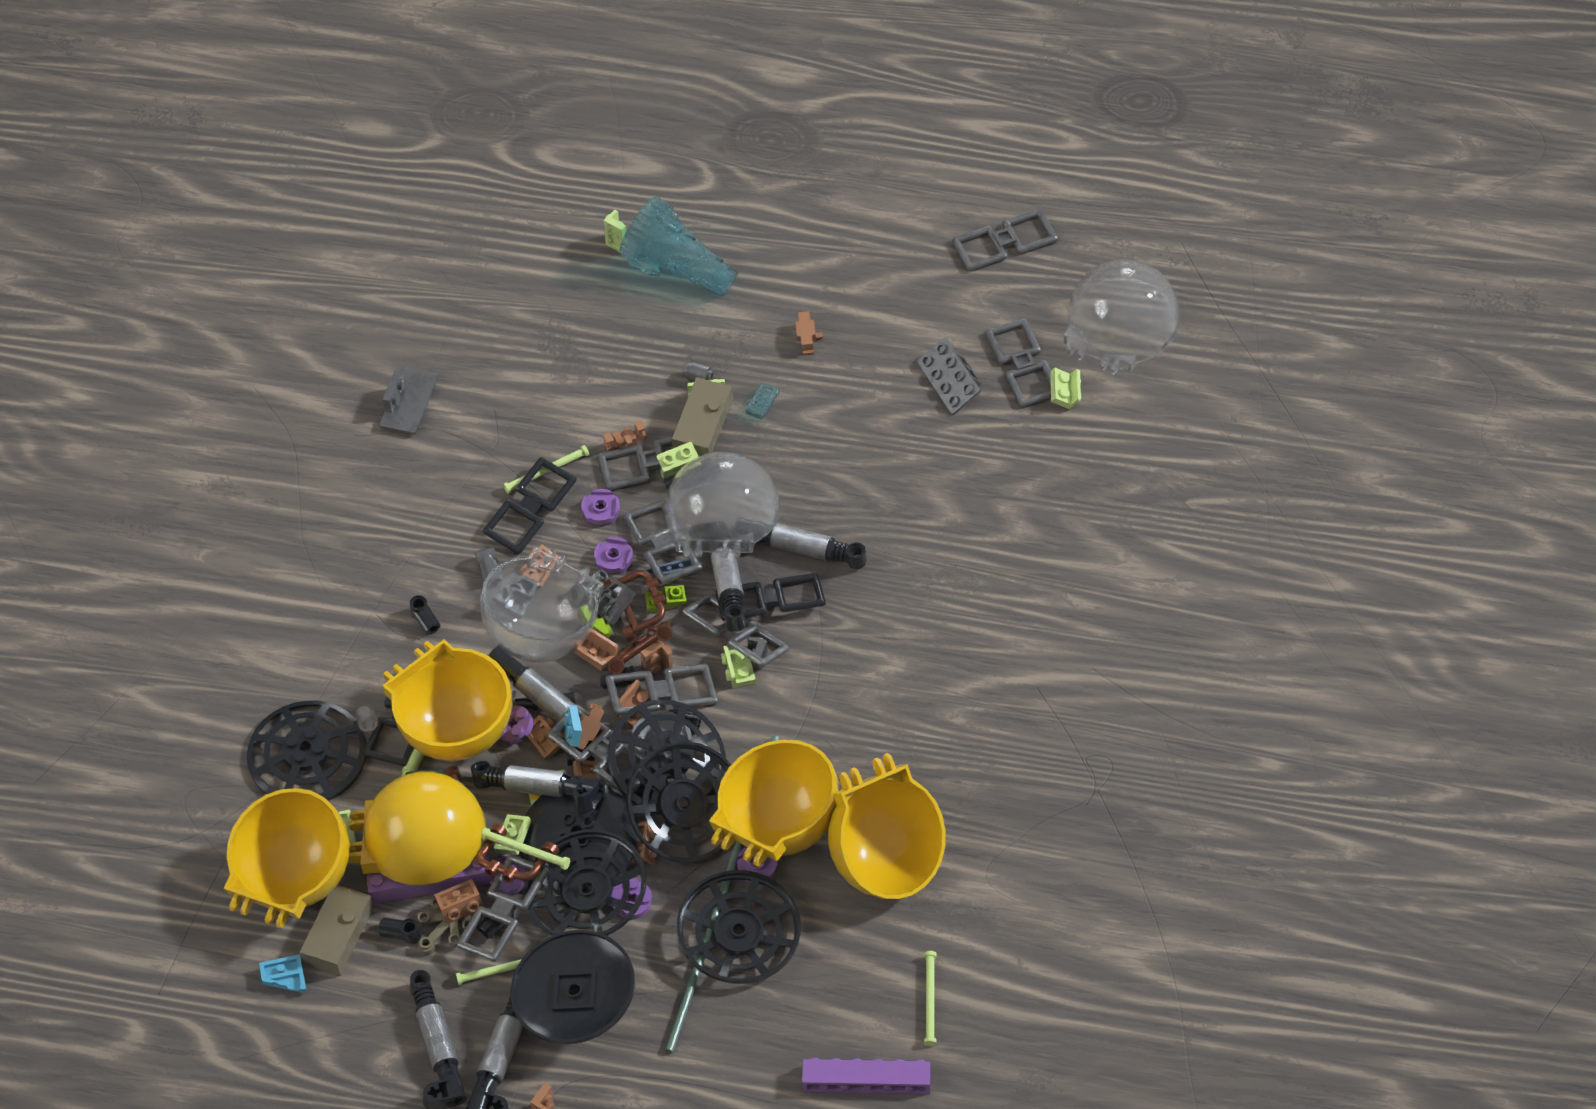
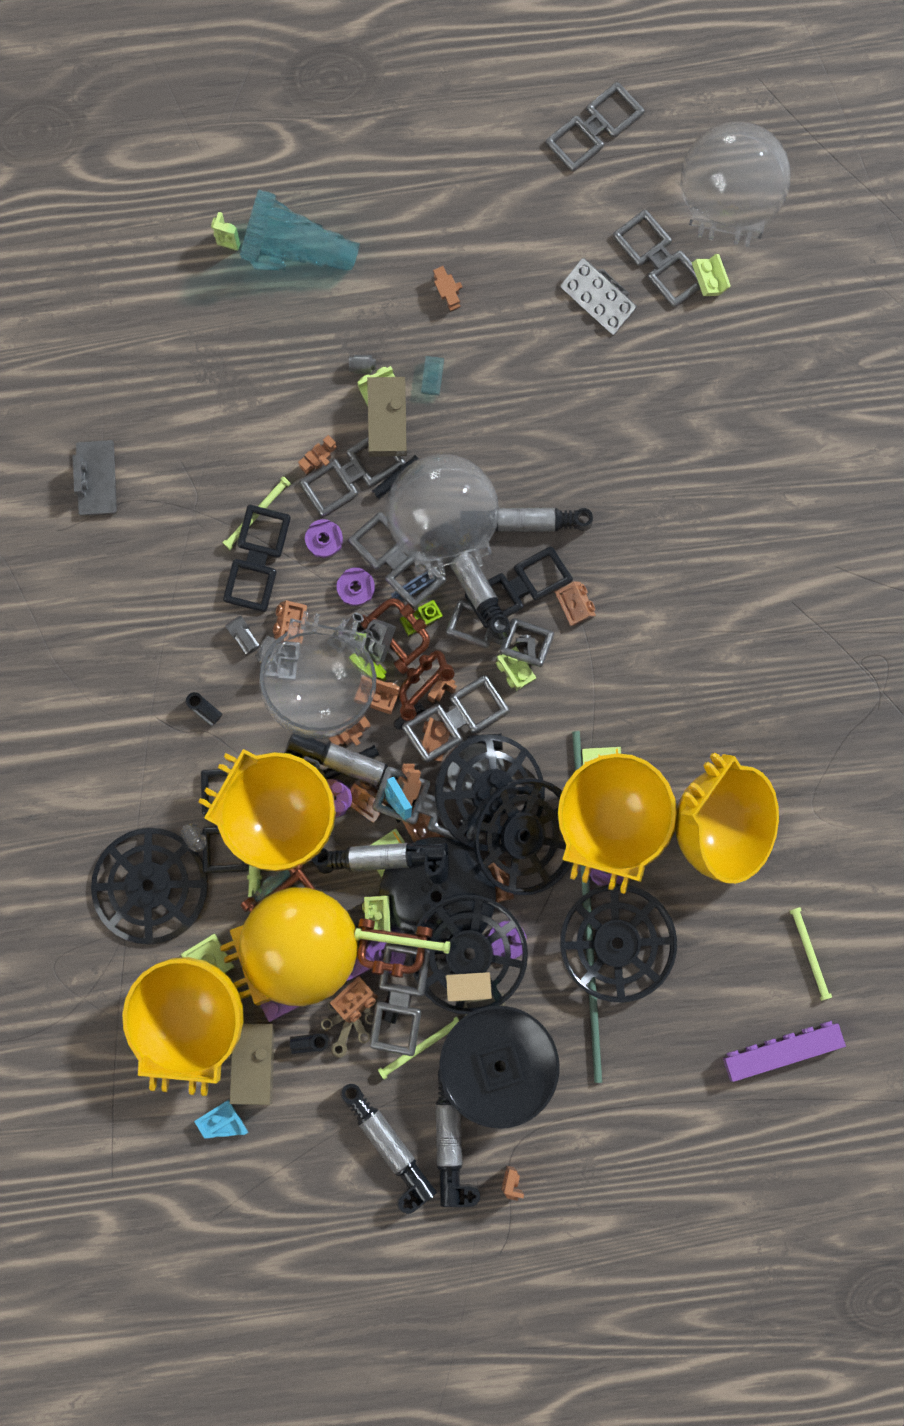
camera: 20 degrees left, 25 degrees up
yellowish green bracket [657,442,699,480] -> none
none -> nougat piece [329,715,371,747]
none -> tan piece [446,972,492,1001]
none -> nougat bracket [555,582,596,626]

